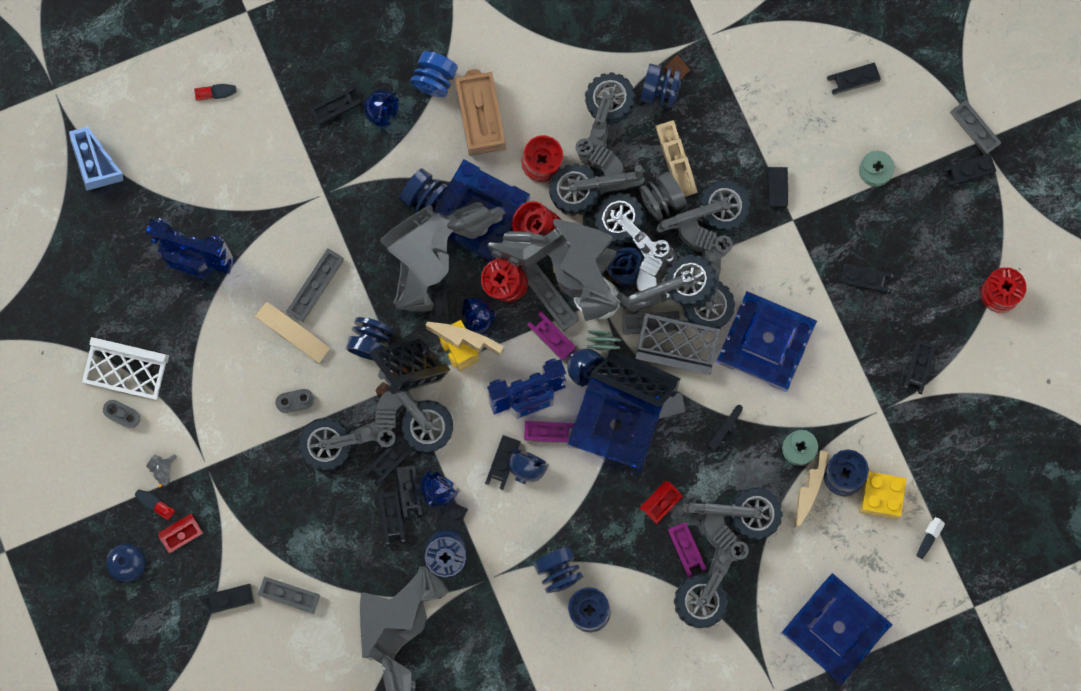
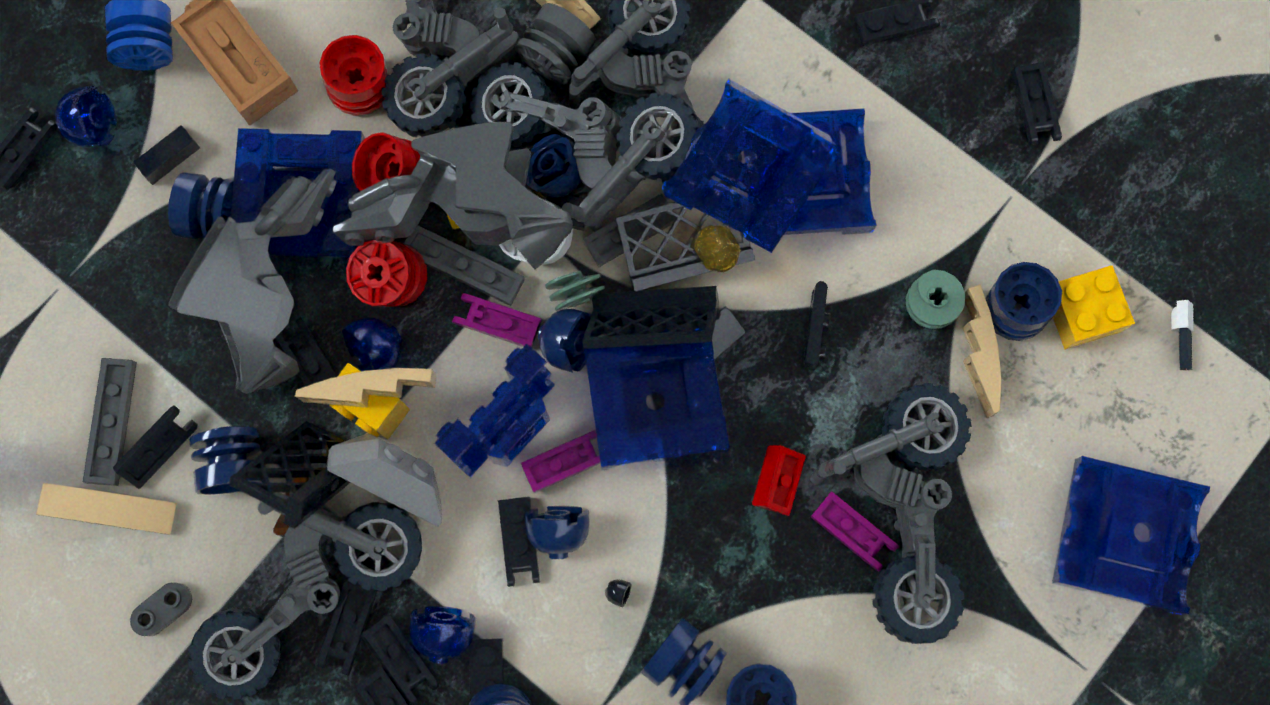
camera: 25 degrees left, 0 degrees up
none -> black hinge [113,405,198,489]
none -> black slope [133,125,200,185]
none -> light grey wedge [327,433,442,526]
none -> black hinge [605,579,631,607]
none -> clear blue piece [662,79,841,253]
none -> clear yellow head [694,225,741,272]

